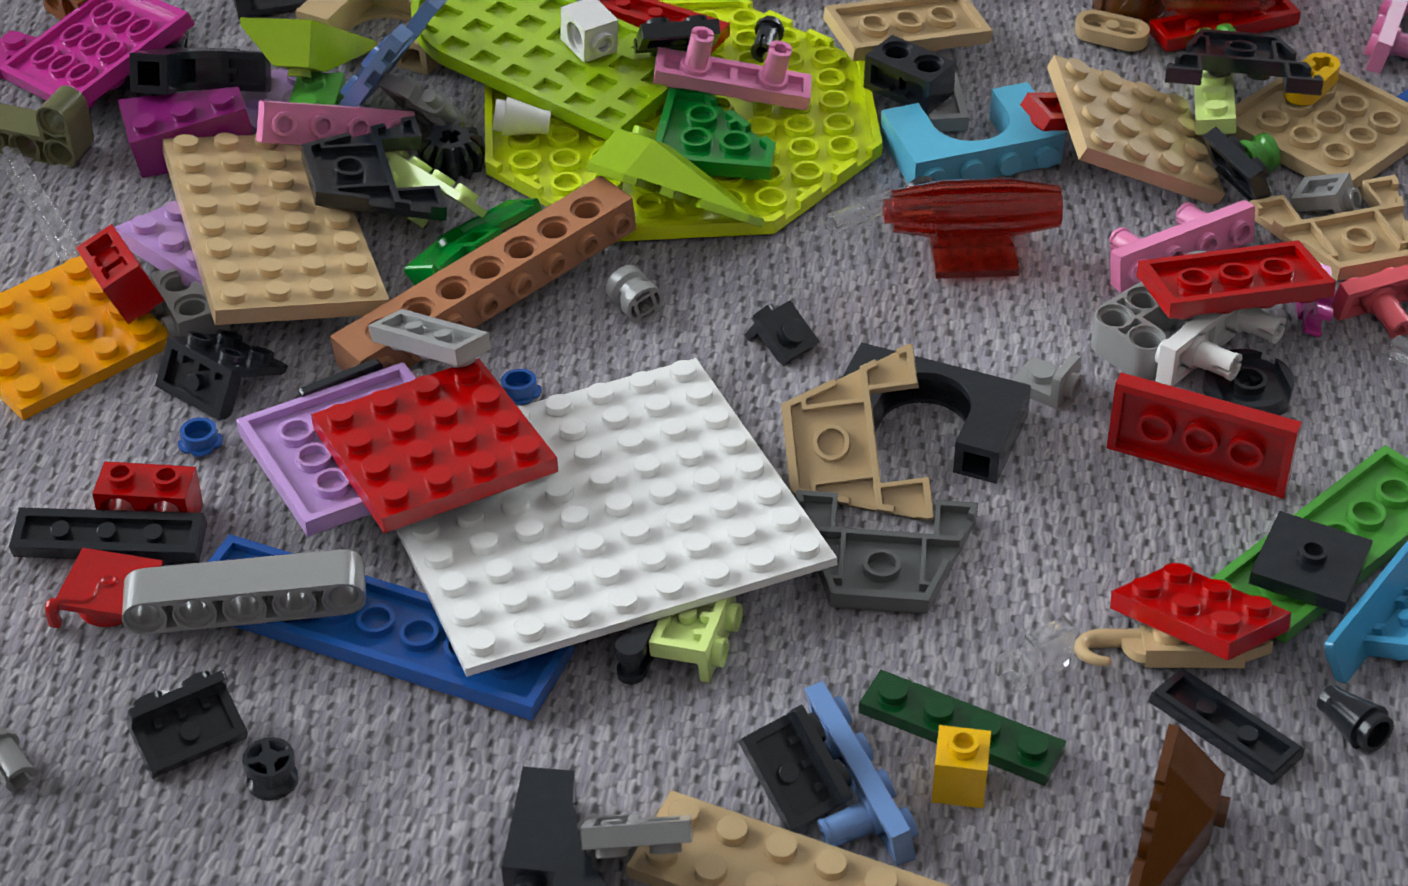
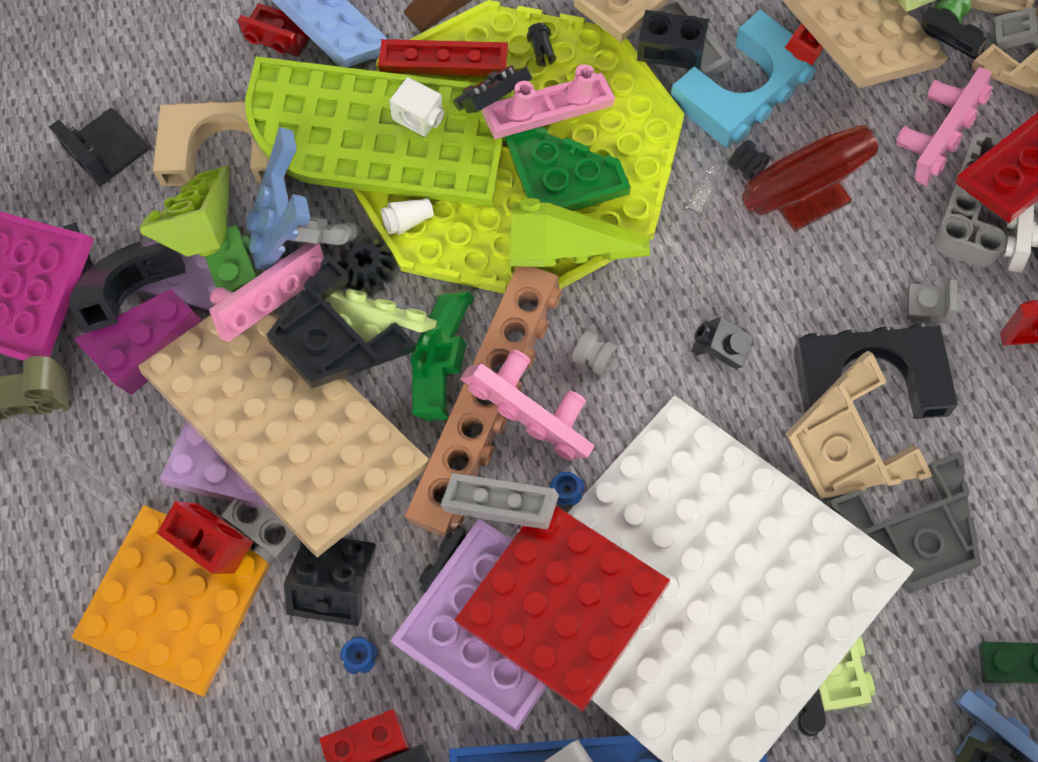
camera: 20 degrees left, 25 degrees up
none -> bright pink plate [460,350,595,461]

